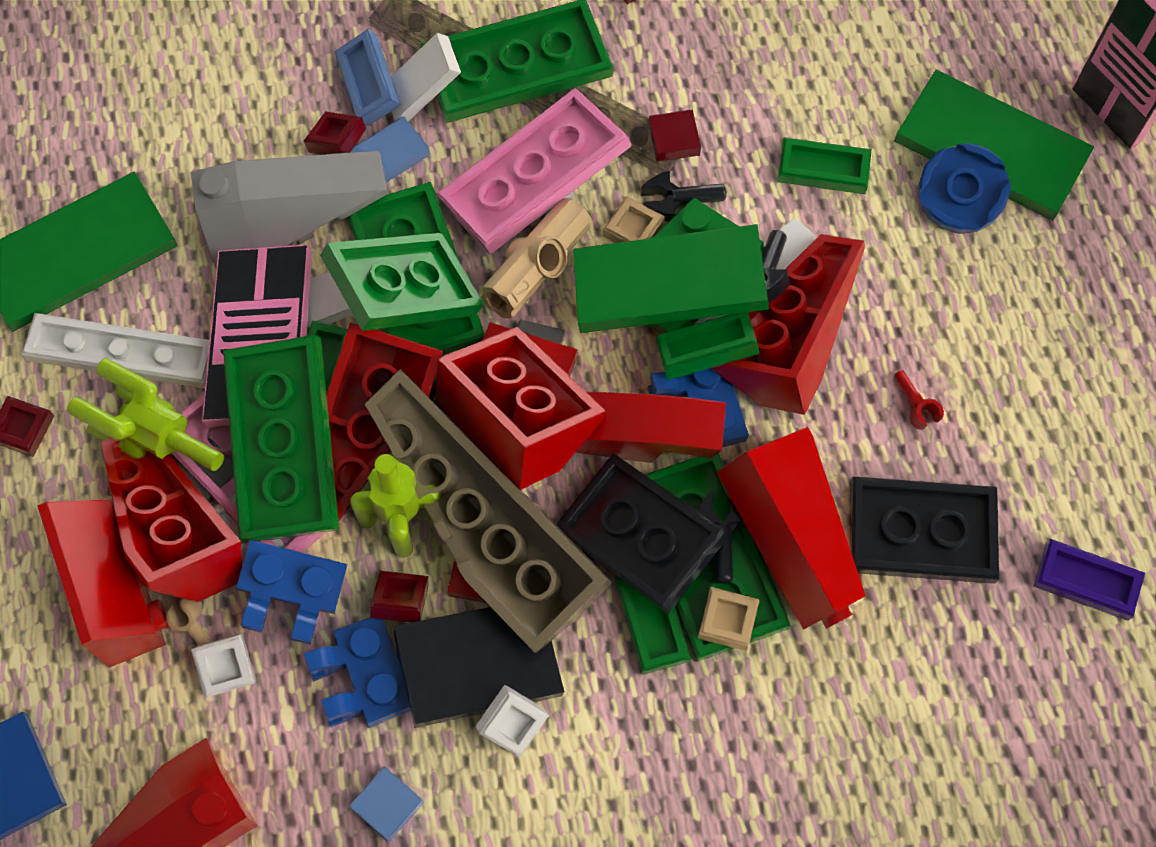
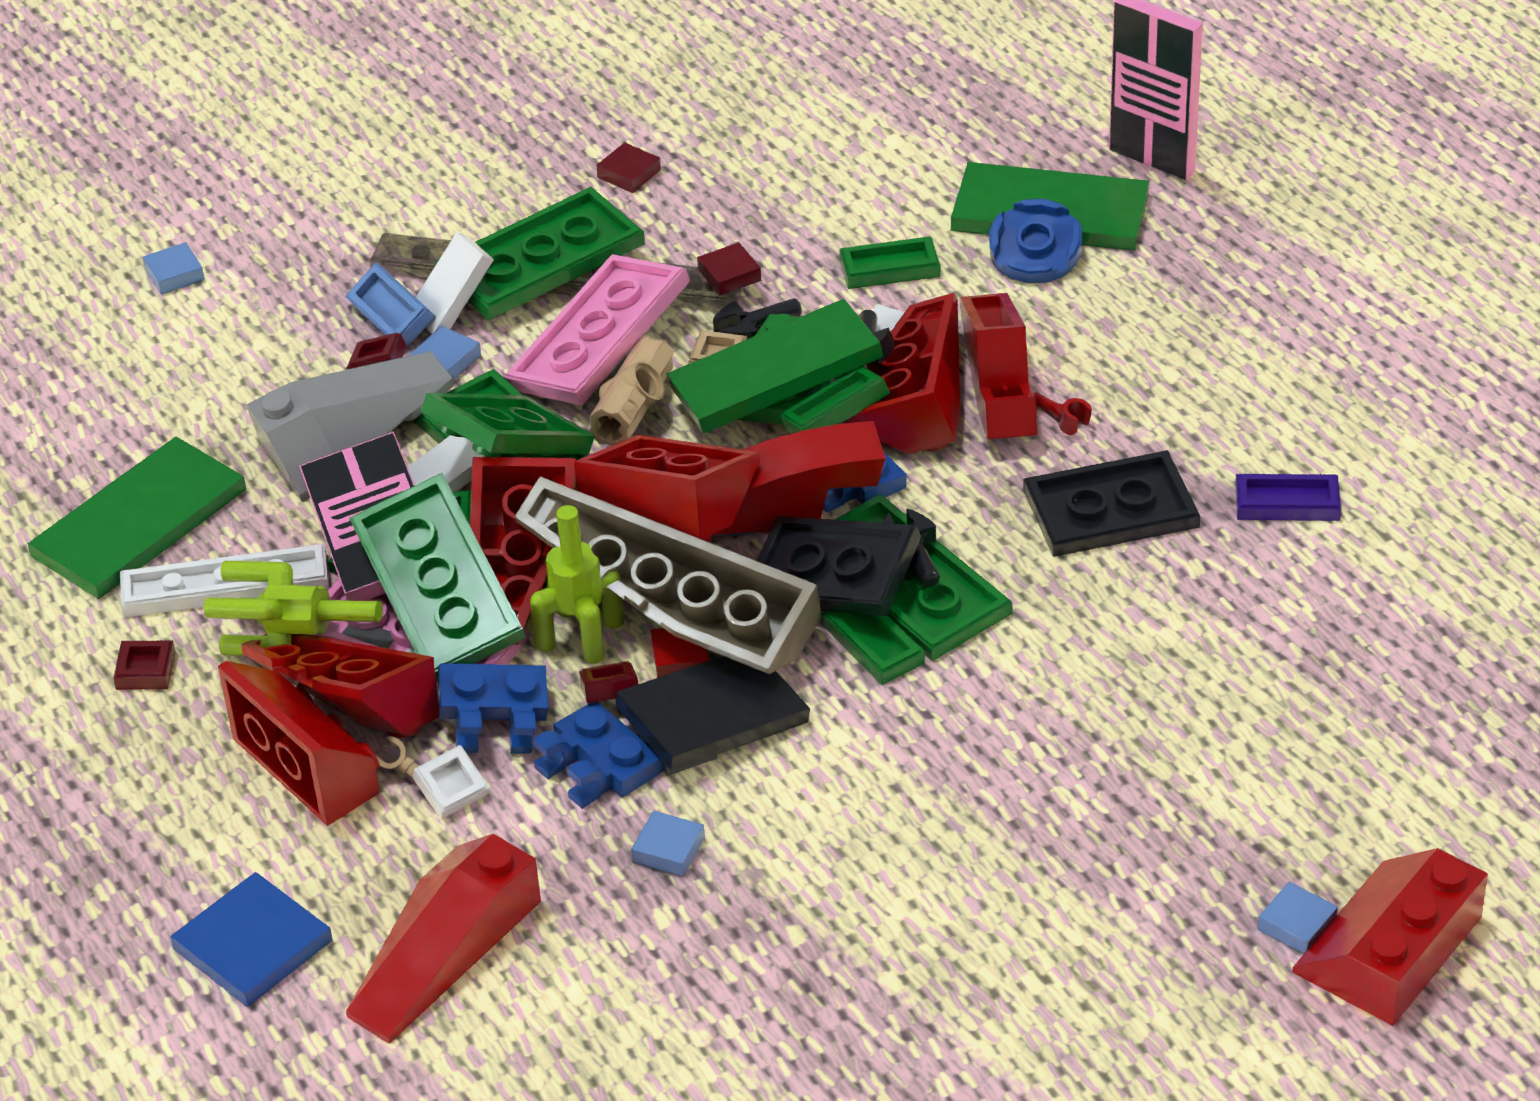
camera: 15 degrees left, 25 degrees down
white tile [475,685,549,757] -> none
tan tile [698,587,759,651] -> none
red slope [716,427,866,630] -> none
none -> red slope [960,293,1037,439]

